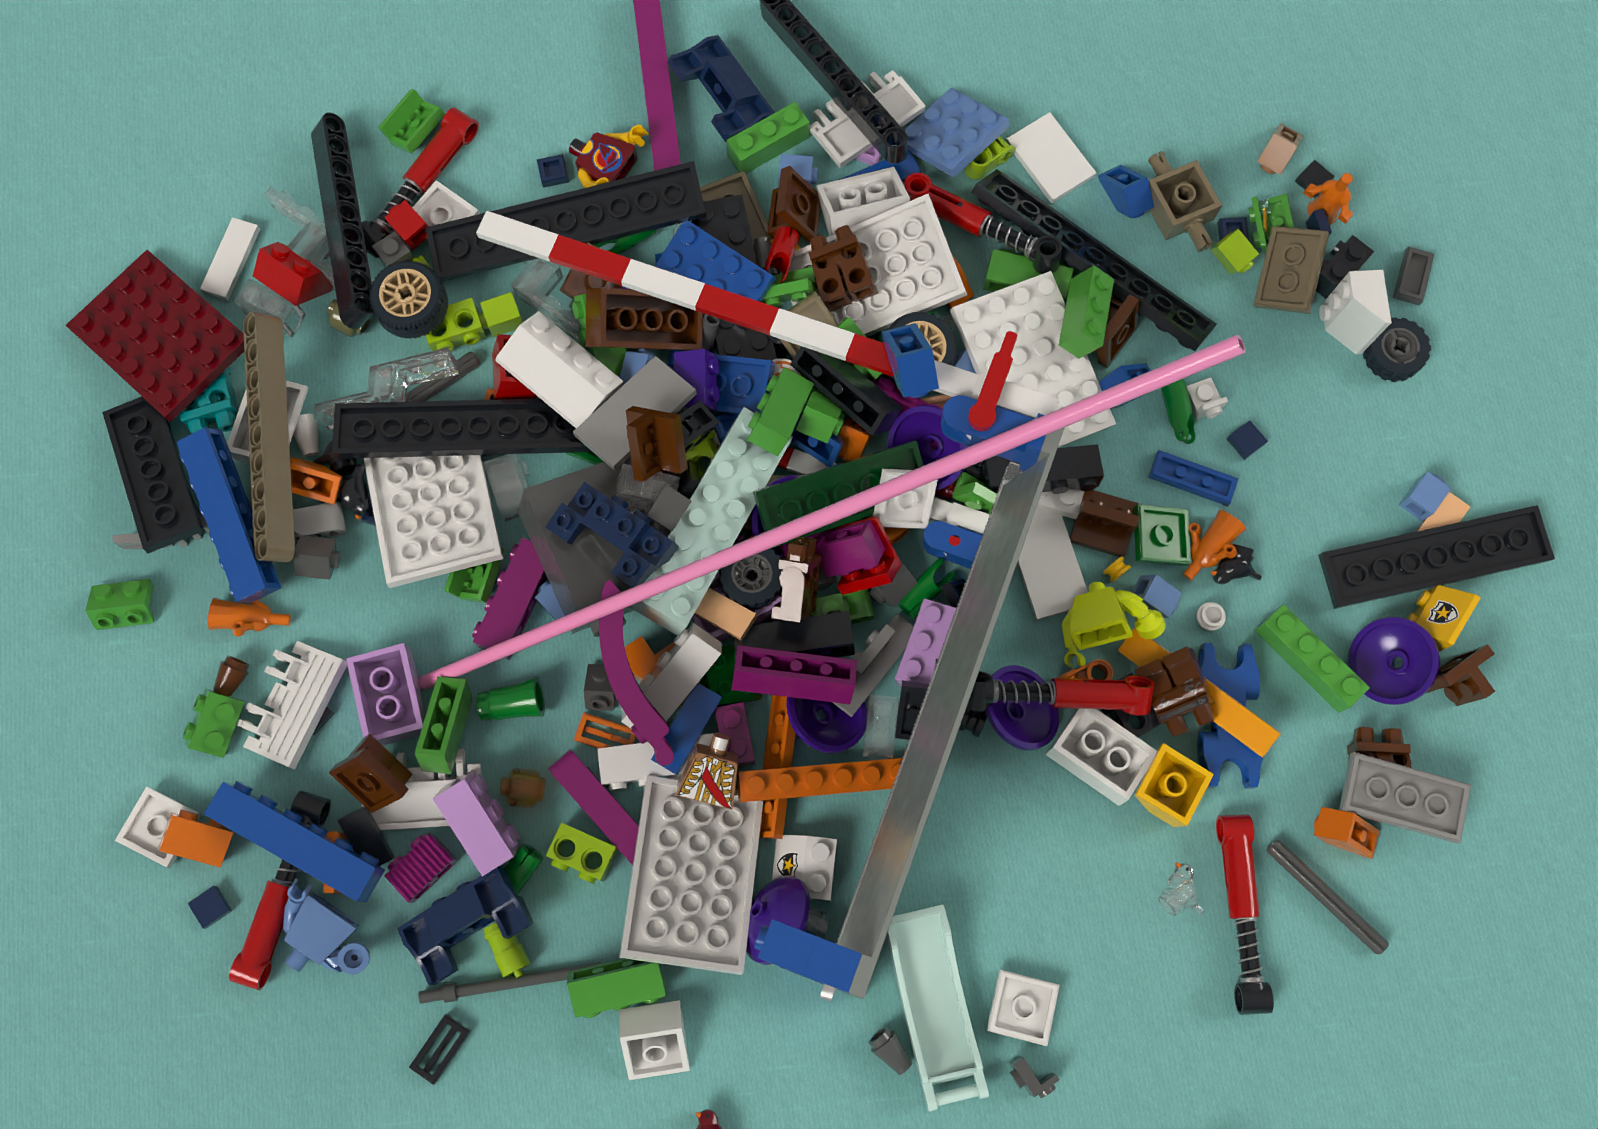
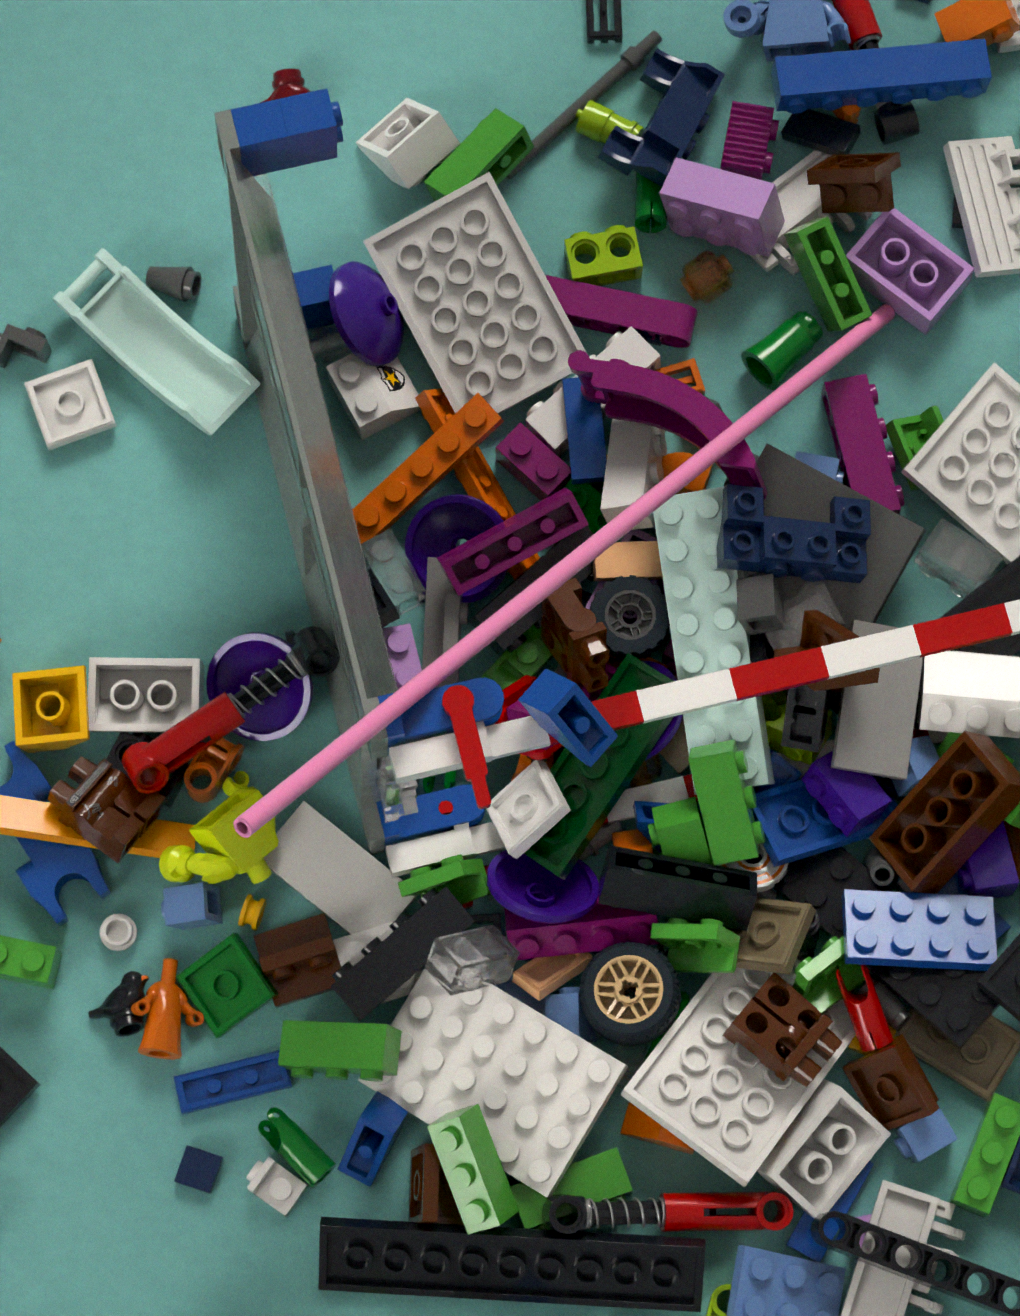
camera: 150 degrees right, 0 degrees up
torso [676,733,738,810] -> none
none -> bright green brick [278,1020,402,1082]

